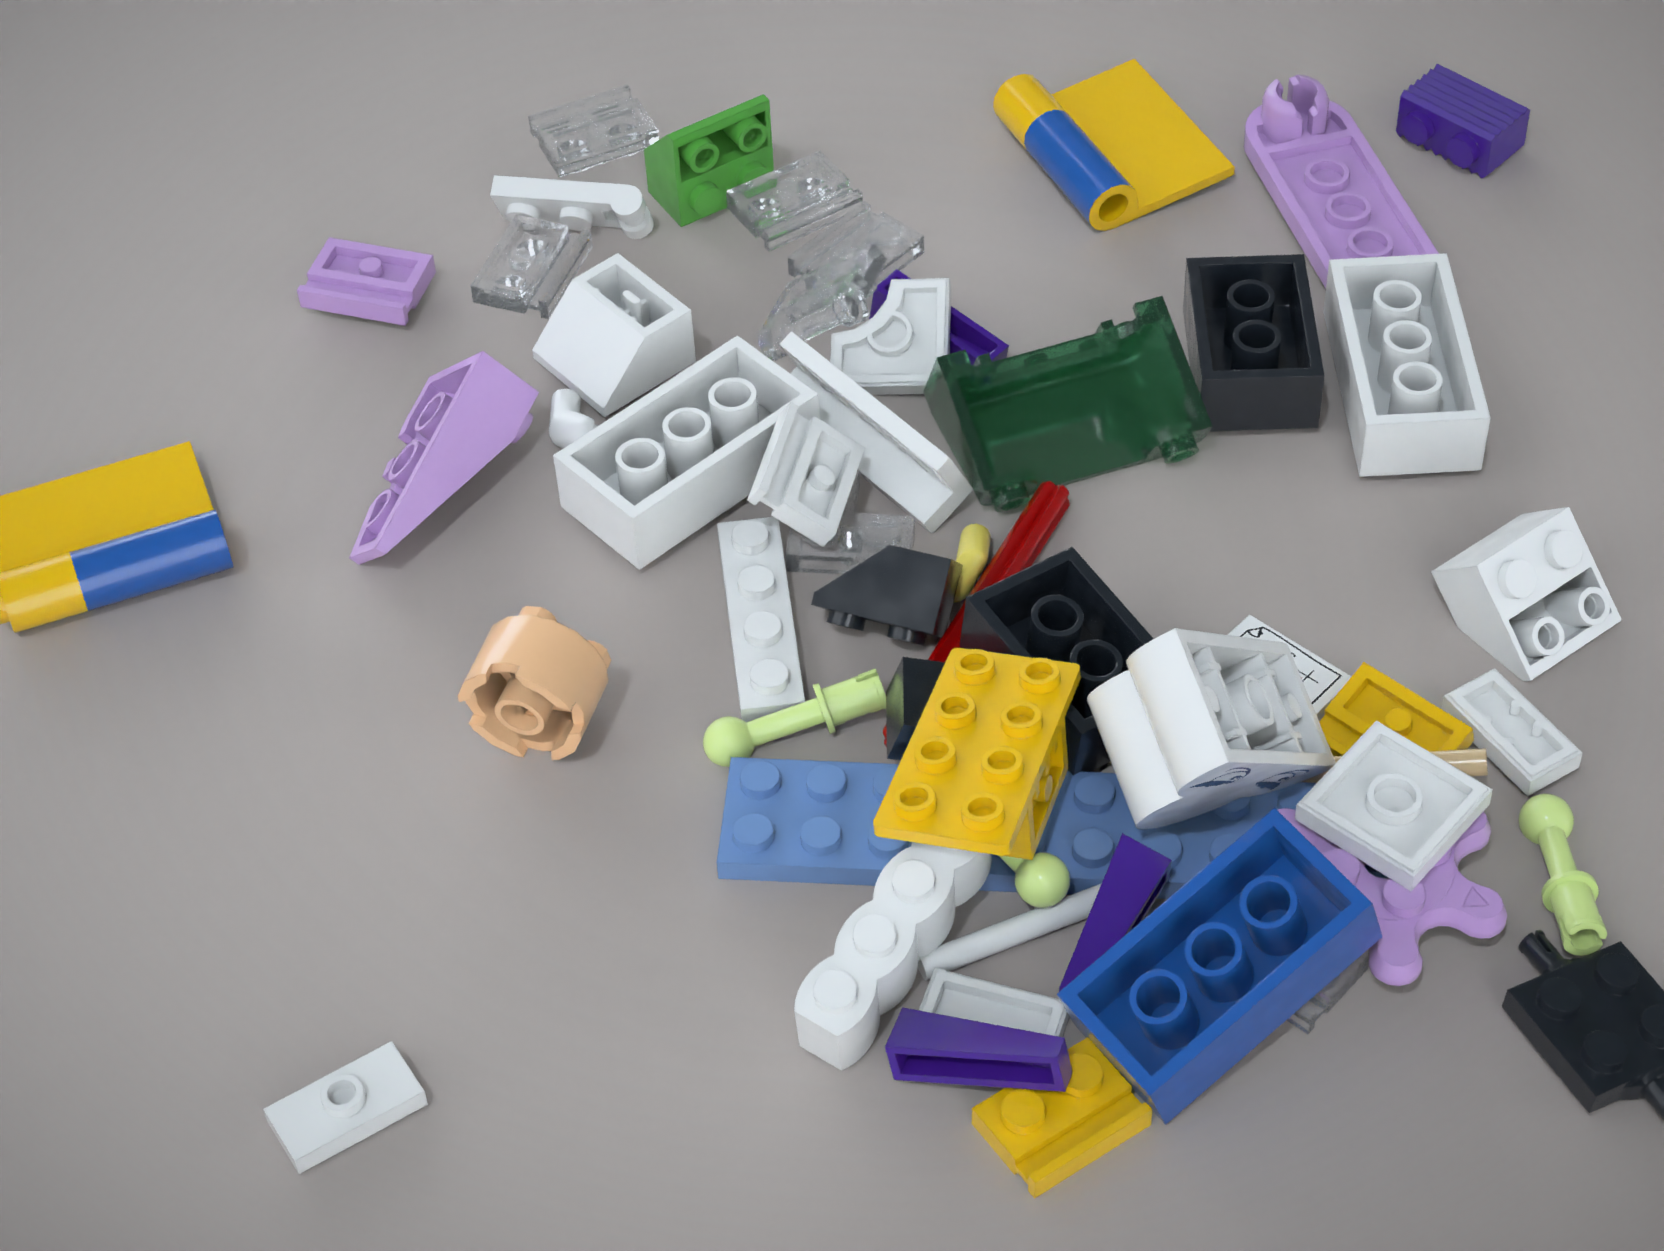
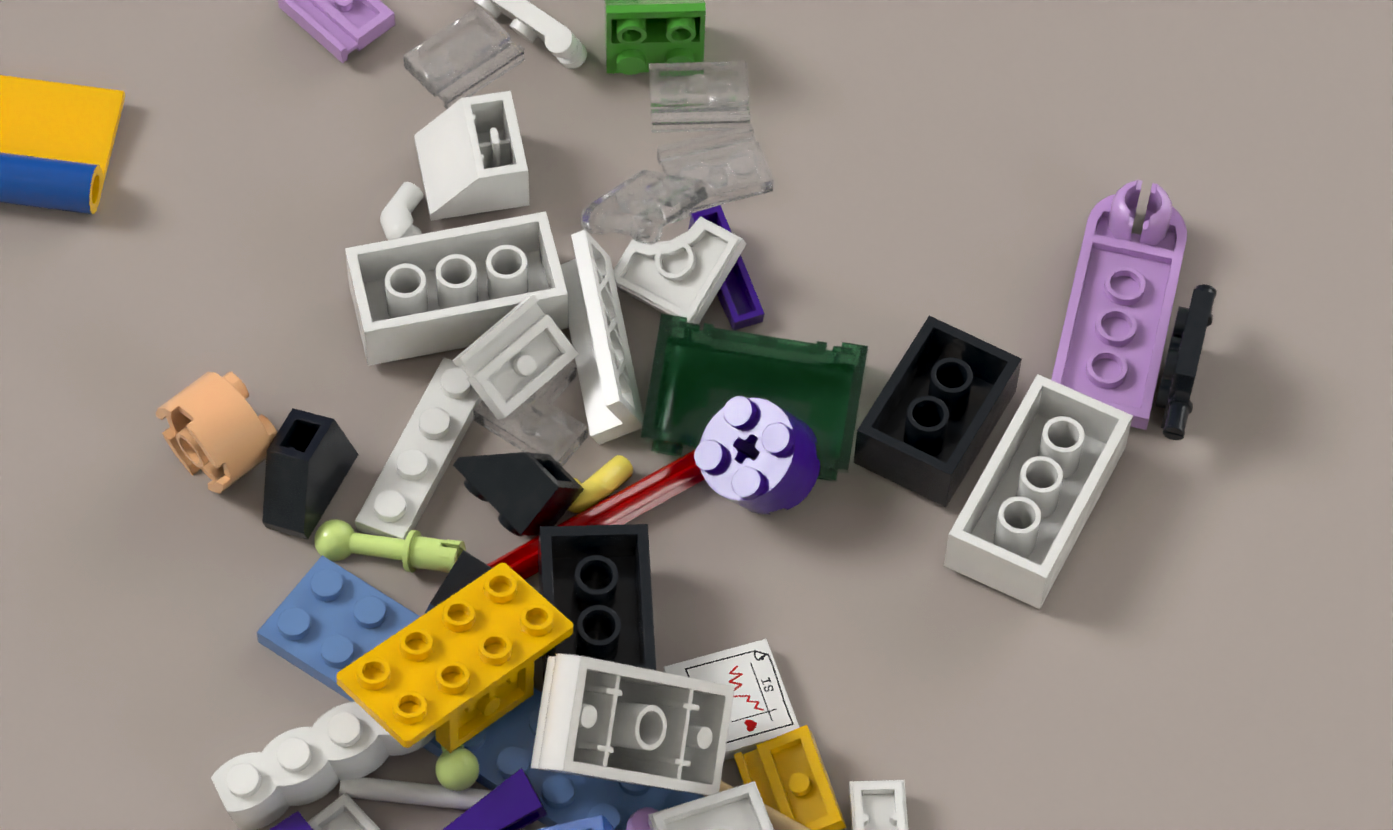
camera: 25 degrees right, 10 degrees up
lavender wedge [349,351,539,565] -> none
yellow door [993,58,1235,231] -> none
dark purple brick [1396,64,1530,178] -> none
white slope [1431,507,1622,681] -> none
none -> black slope [262,408,359,540]
none -> brick [694,396,820,514]
none -> black plate [1155,284,1217,440]

